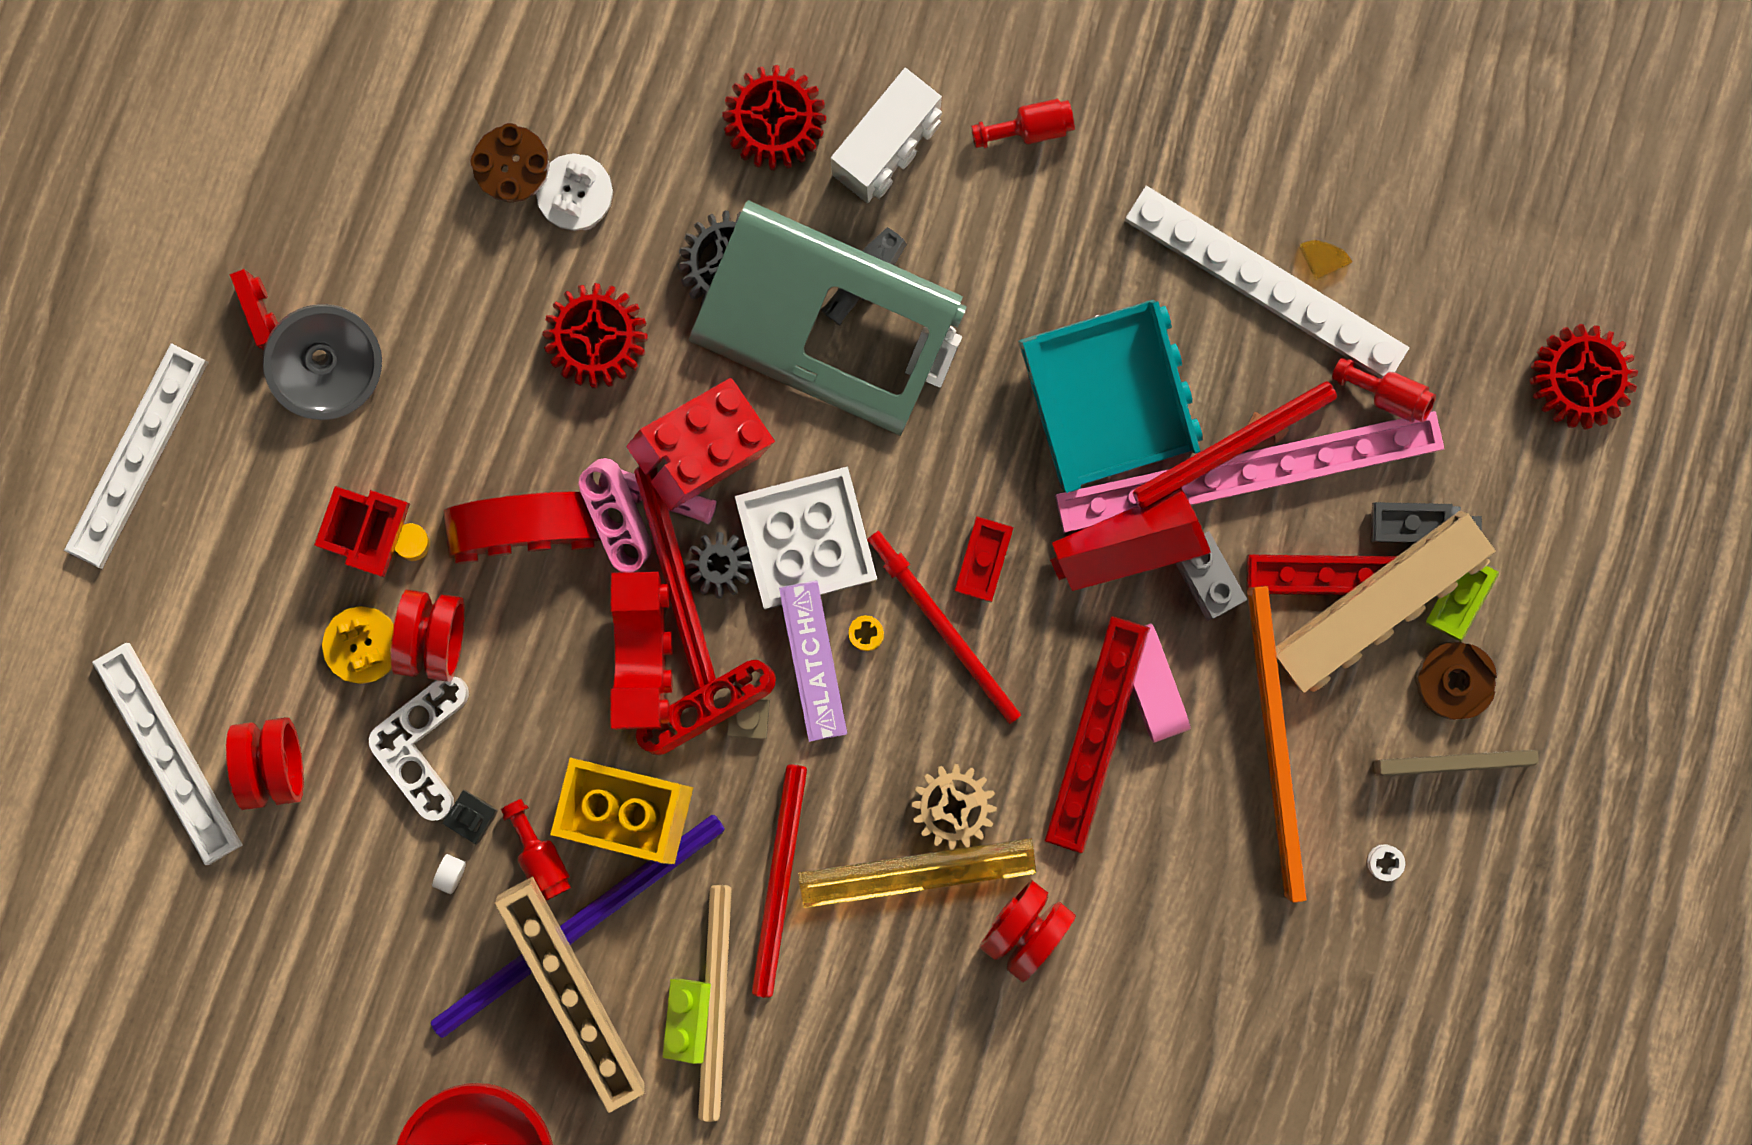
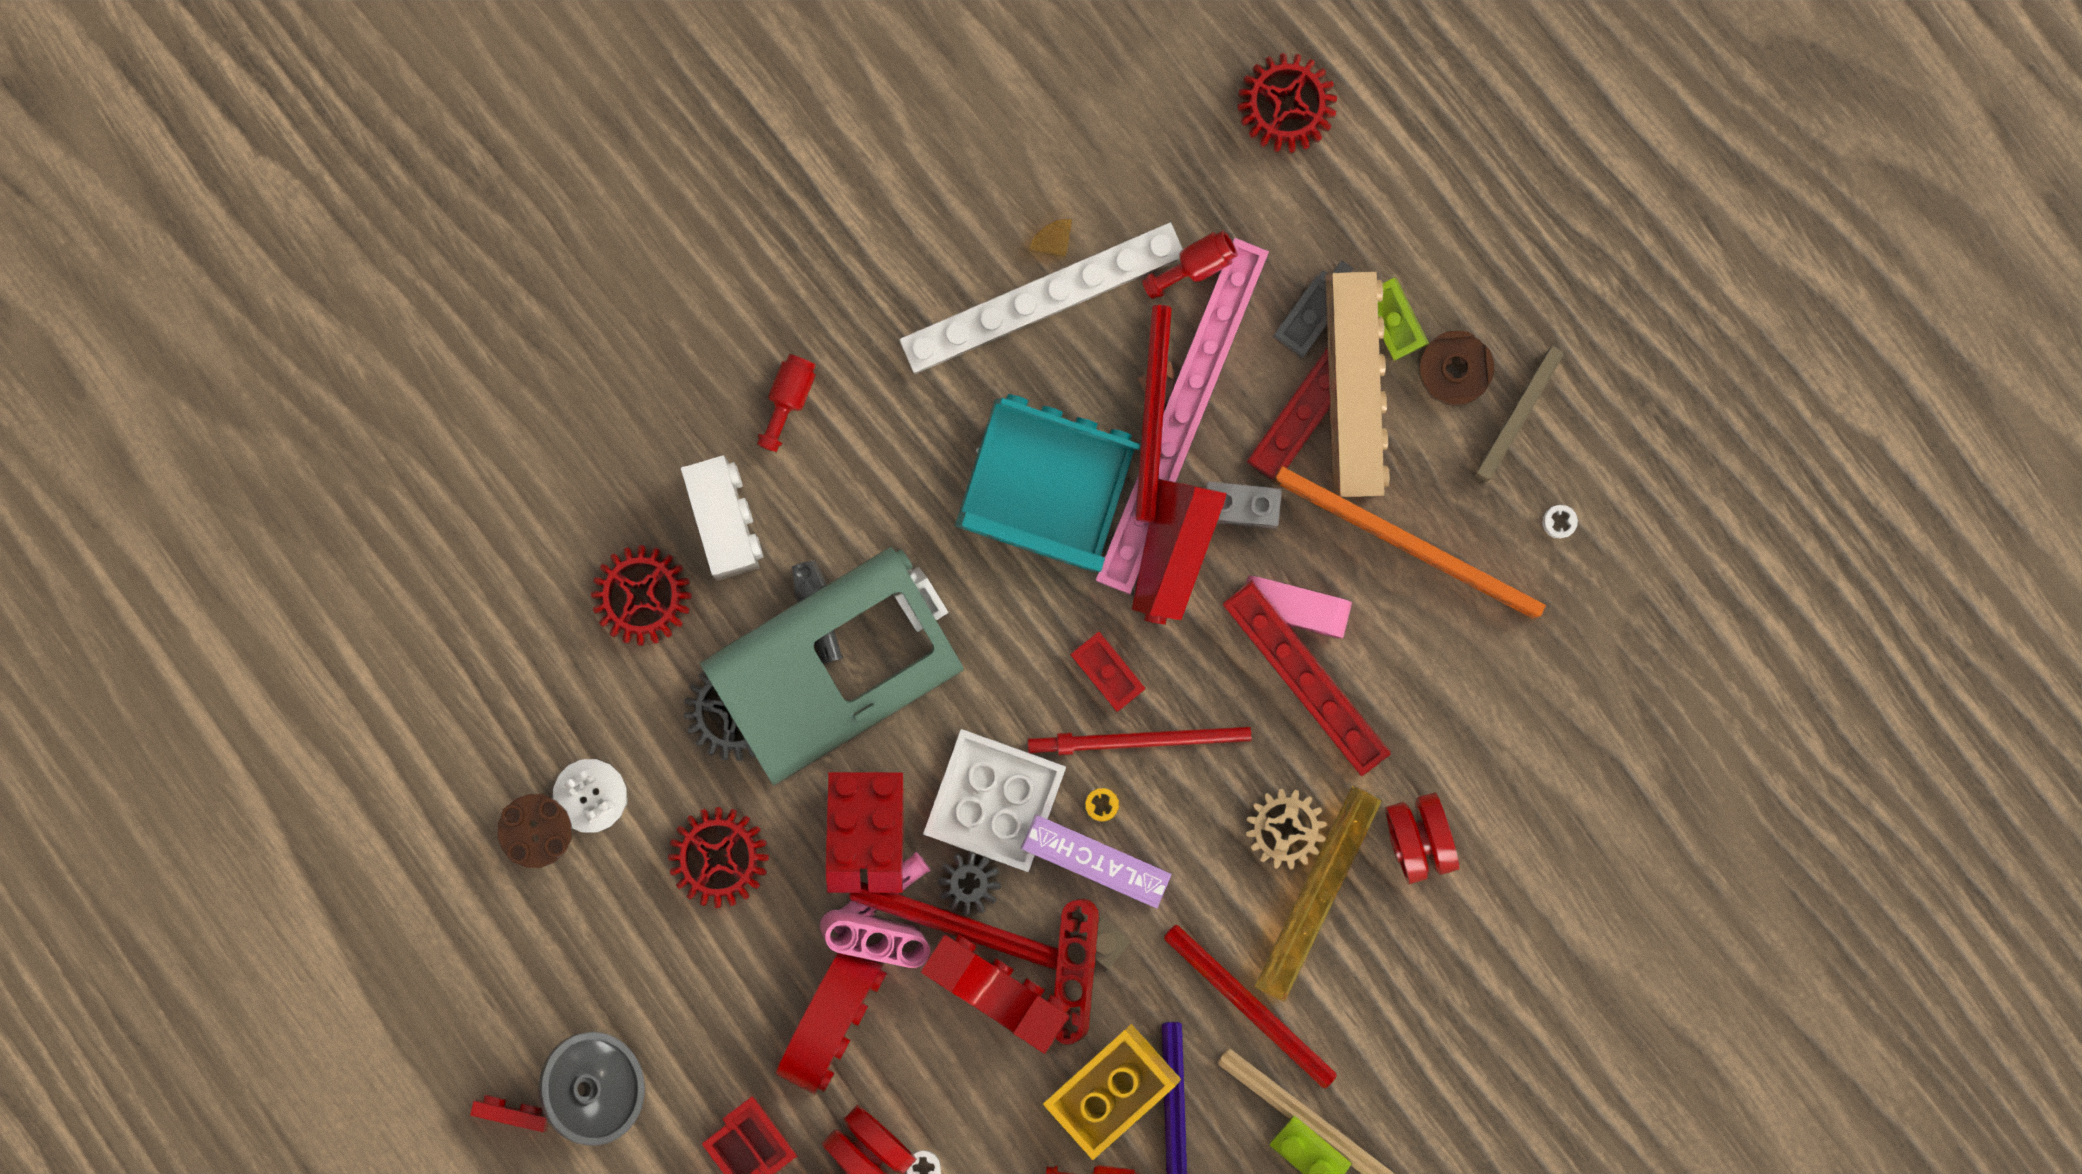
camera: 55 degrees left, 0 degrees up
yellow piece [395,523,430,561] -> none

